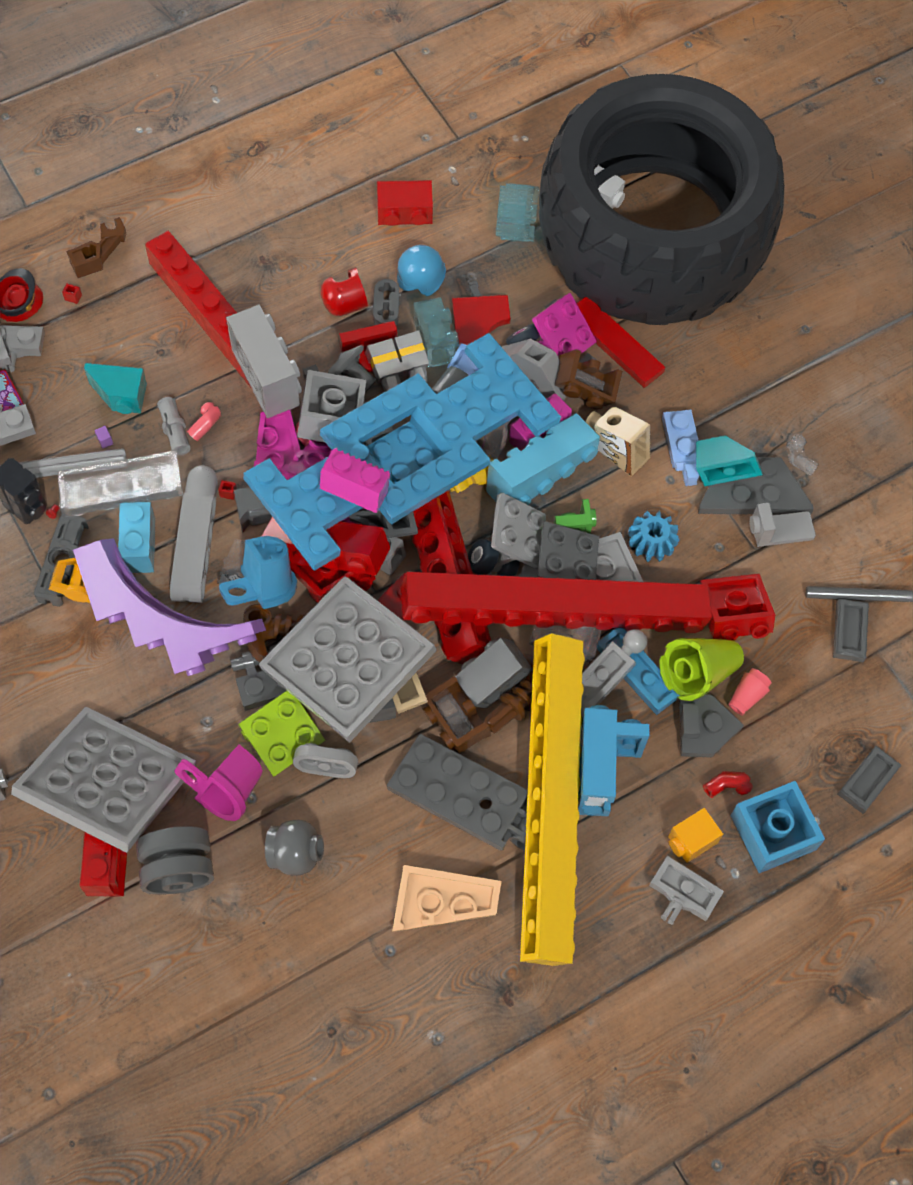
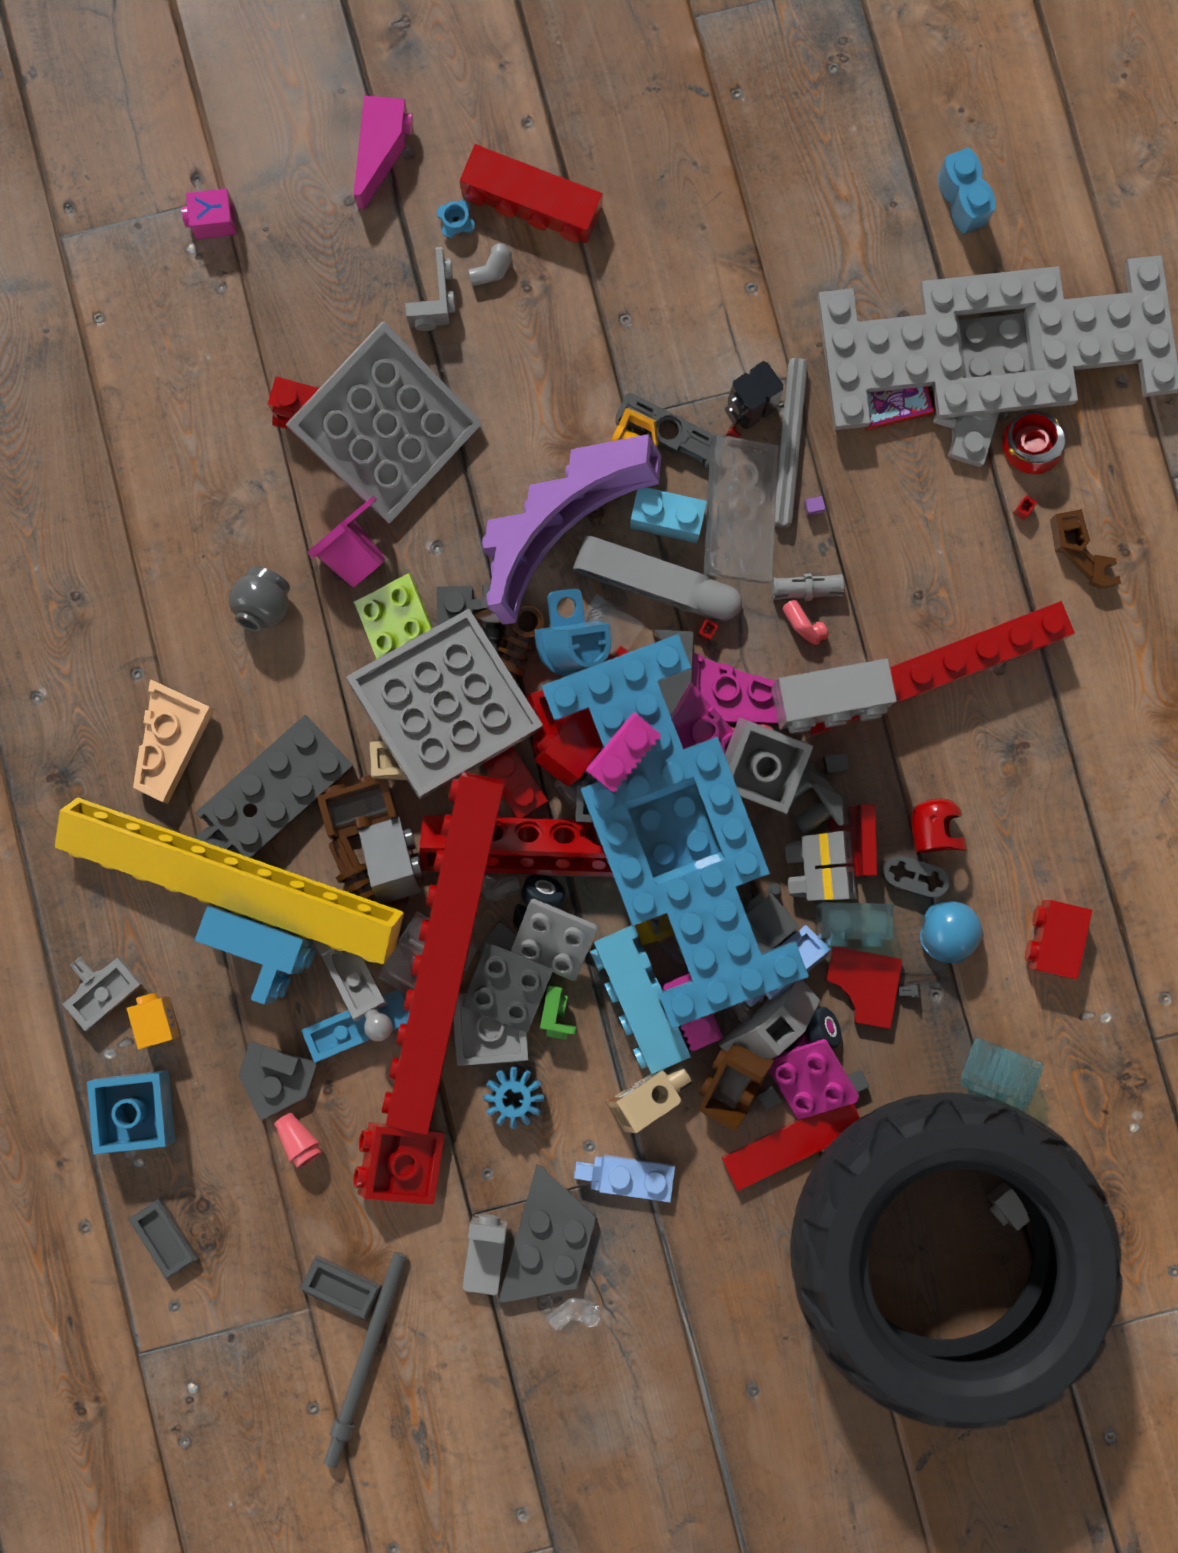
camera: 110 degrees right, 20 degrees up
teal slope [84,363,147,414] -> none
dark grey wheel [136,827,214,895] -> none
light grey plate [293,743,358,778] -> none
lime cone [659,638,744,701] -> none
teal slope [696,435,762,486] -> none
red arm [703,771,753,798] -> none

